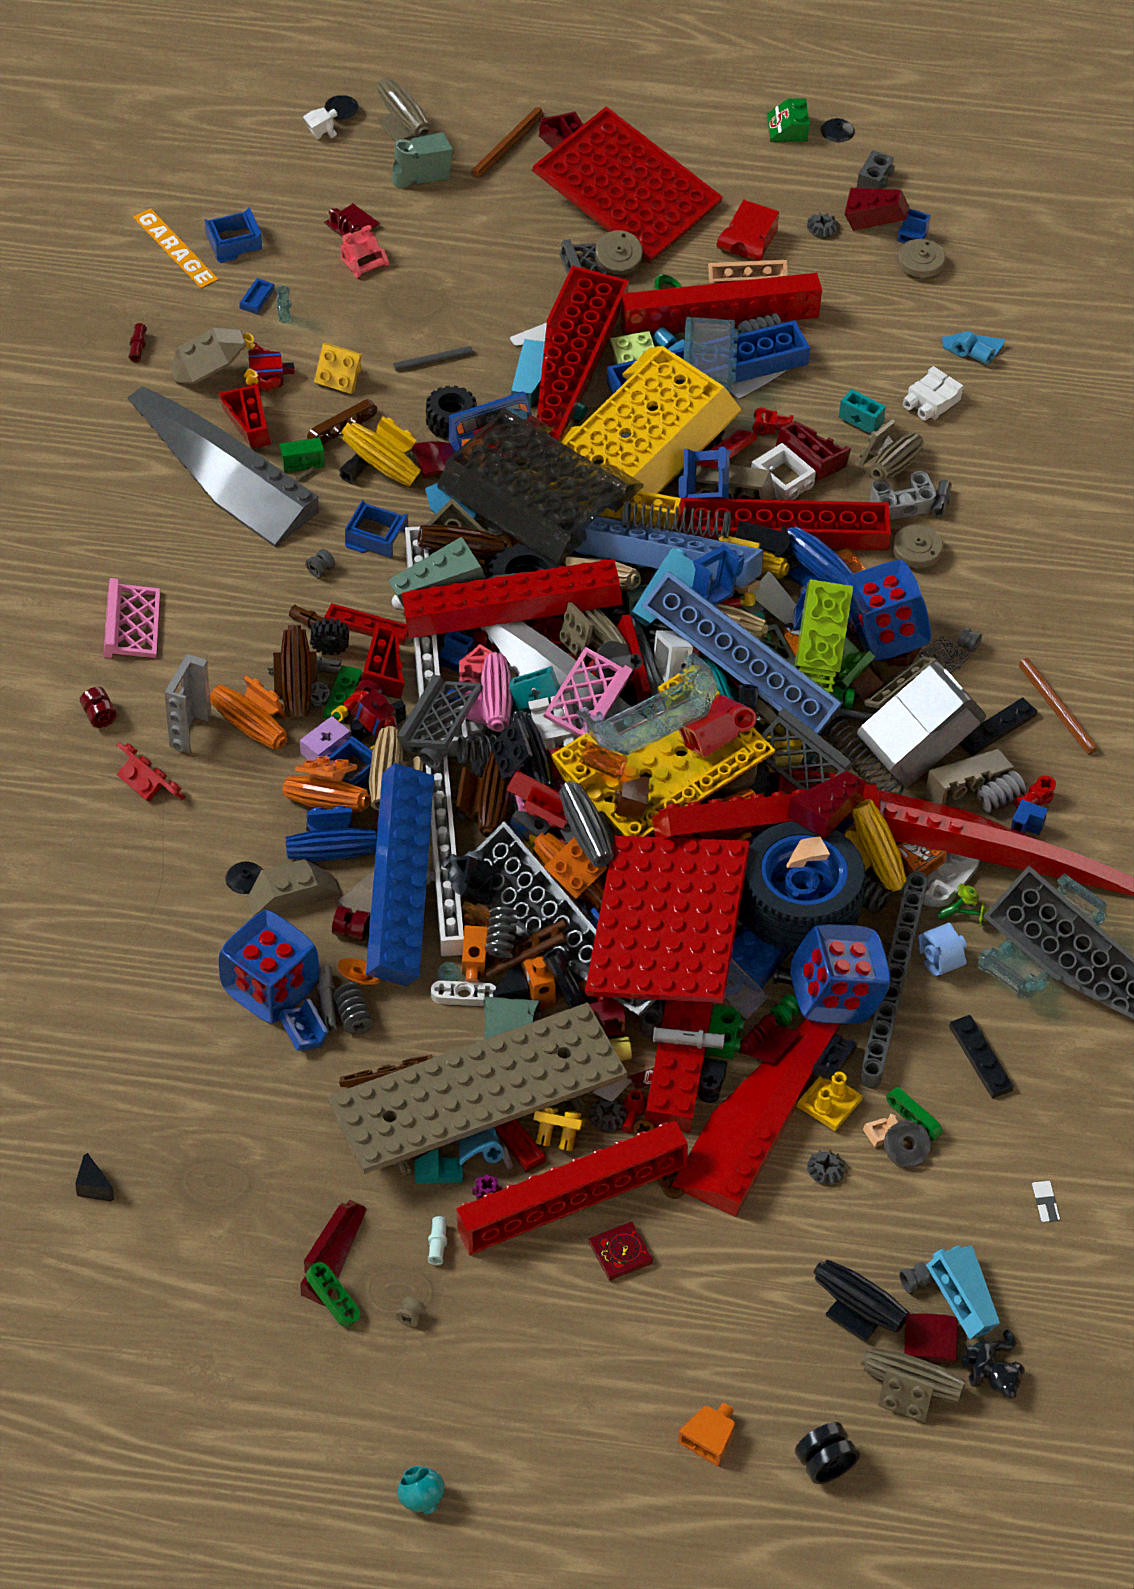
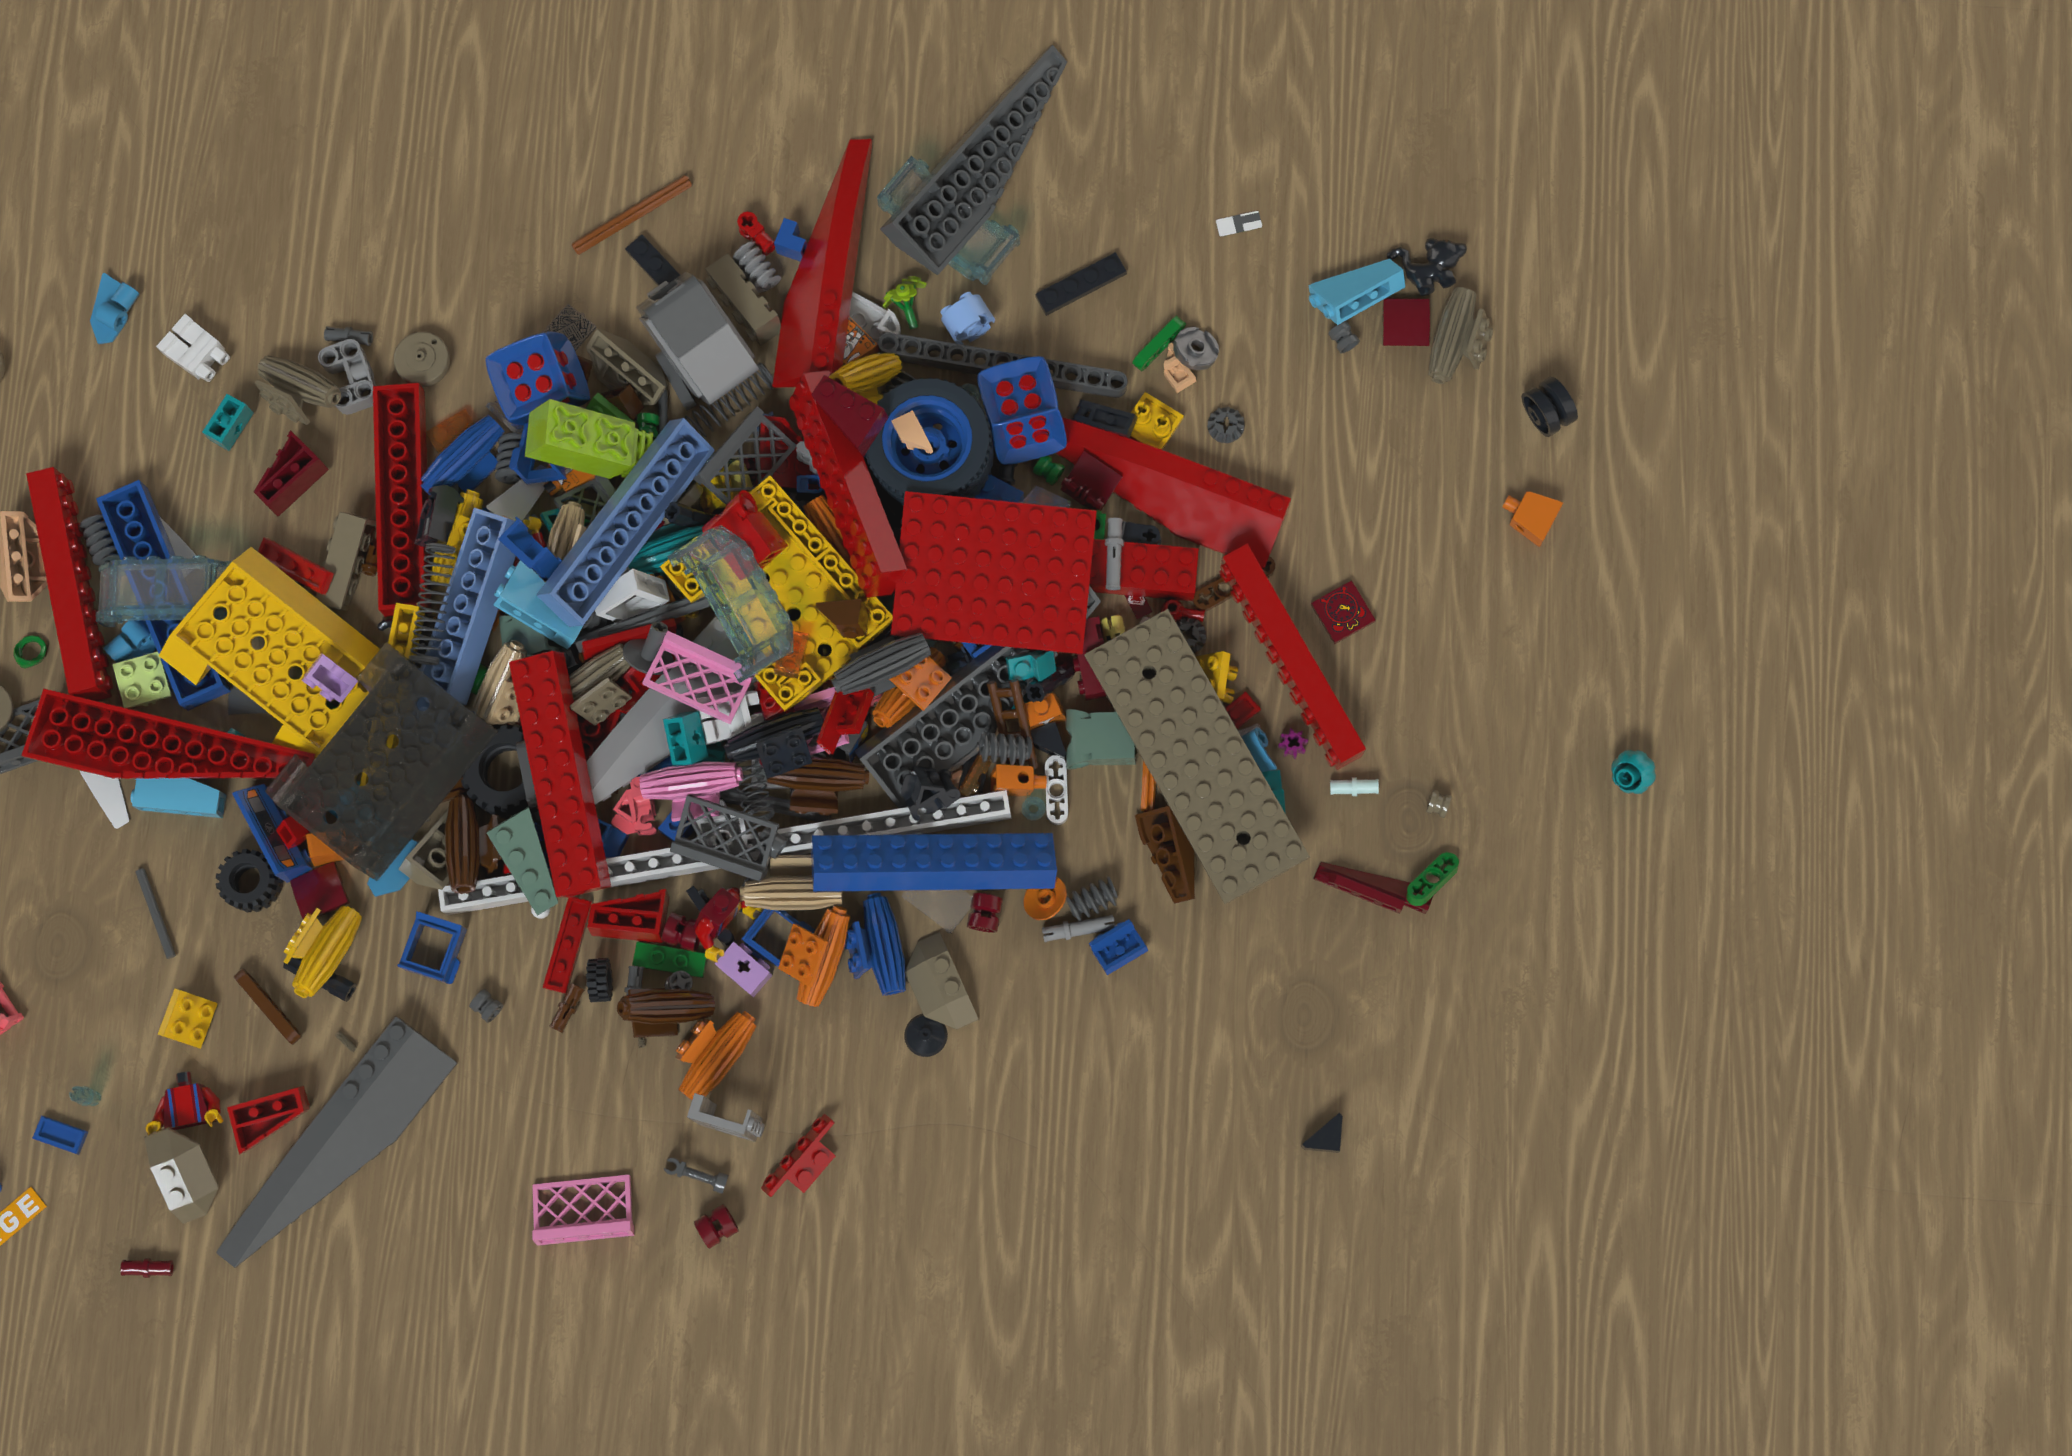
camera: 85 degrees left, 25 degrees up
blue piece [218,910,319,1023] -> none
green hinge [279,437,325,473] -> none
blue piece [679,447,731,499] -> none
white window [751,443,816,500] -> none
red connector [752,408,793,435] -> none
black plate [813,1260,910,1342] -> none
dark grey wheel [957,626,982,653] -> none
none -> lavender cylinder [302,653,358,703]
none -> dark grey bar [664,1158,729,1194]
none -> teal slope [1006,650,1056,681]

